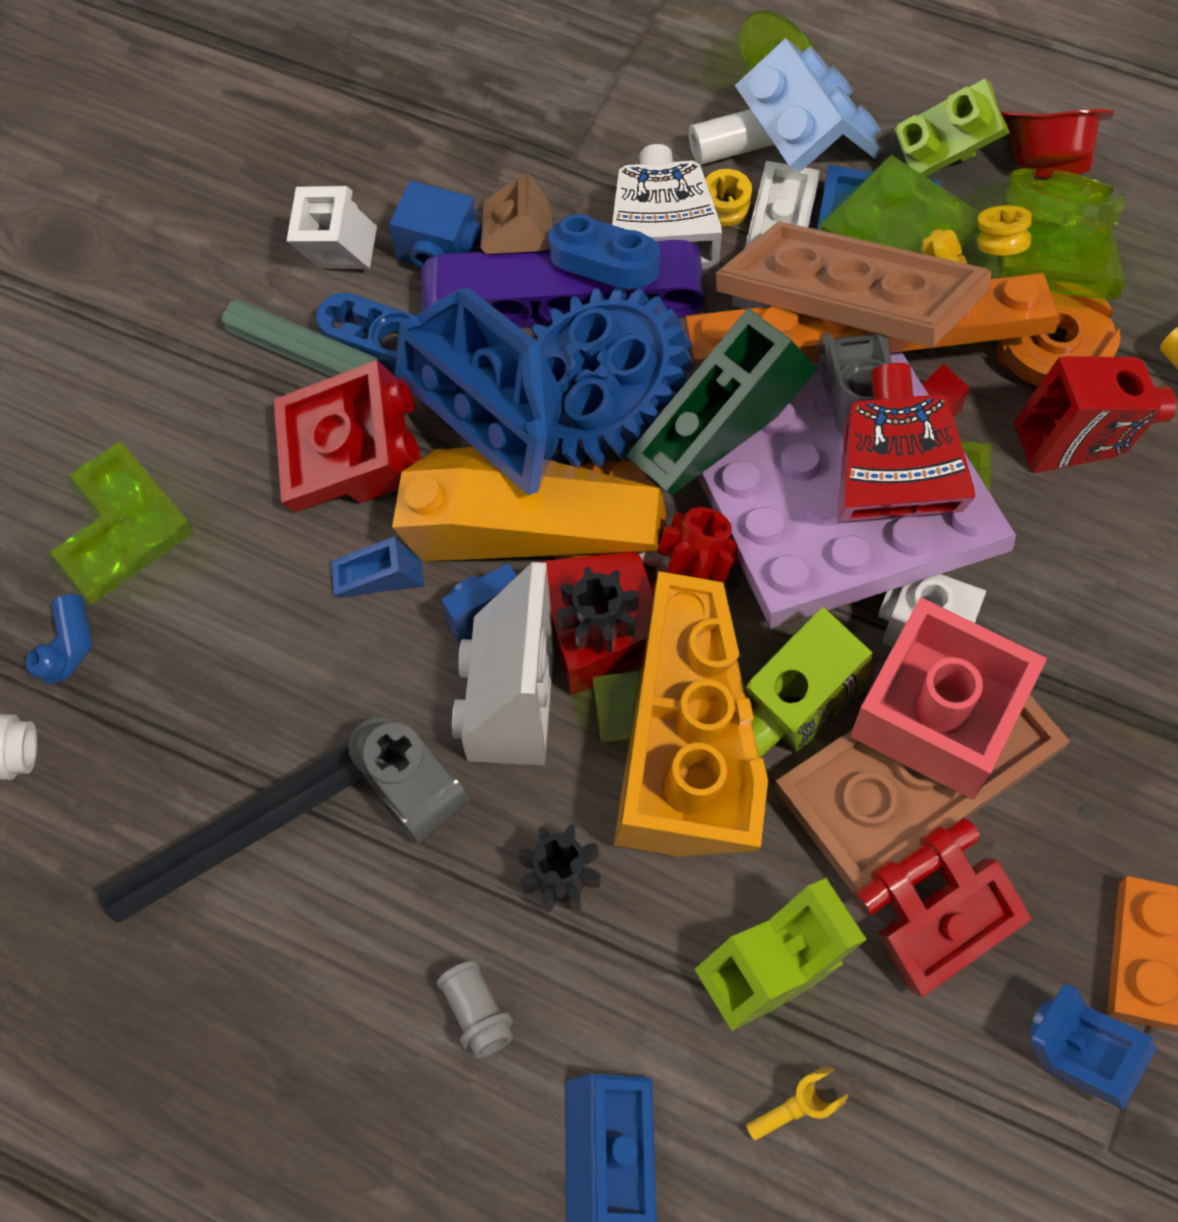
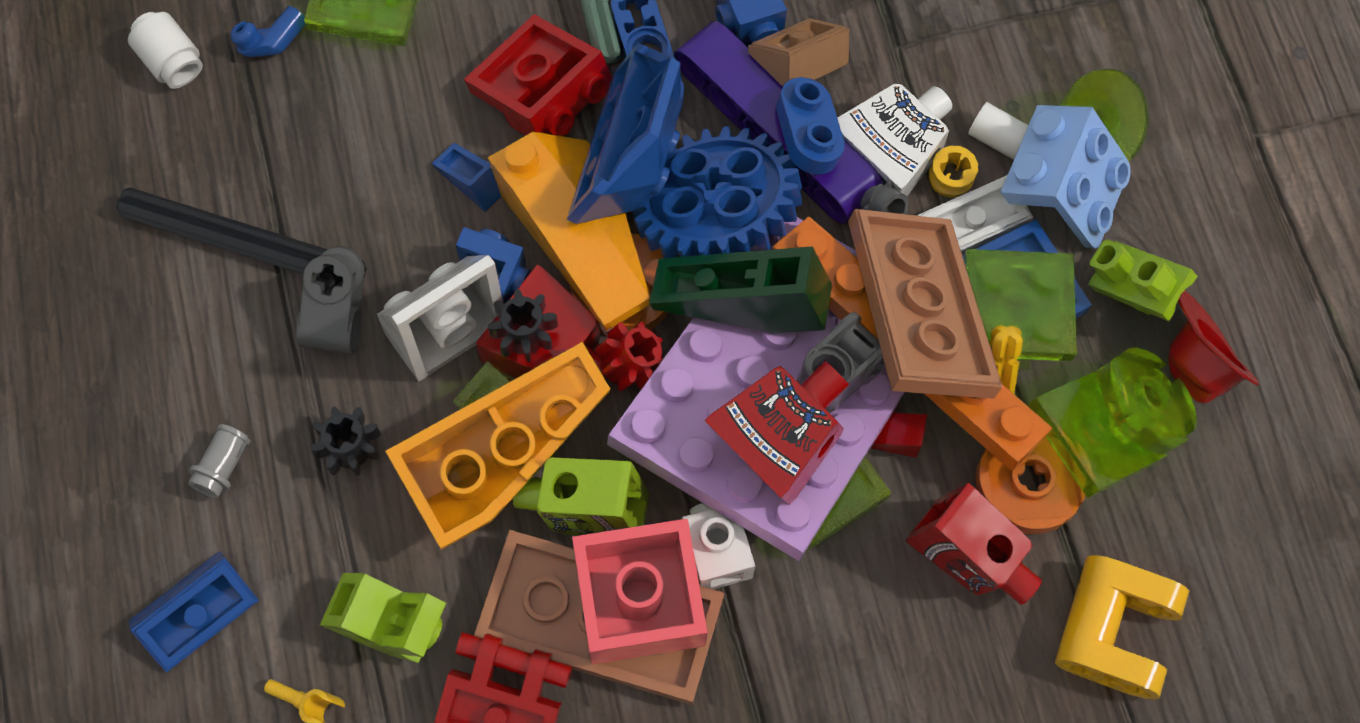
camera: 45 degrees right, 5 degrees up
yellow bush [977,205,1032,256] -> none
none -> dark grey plate [860,181,909,214]

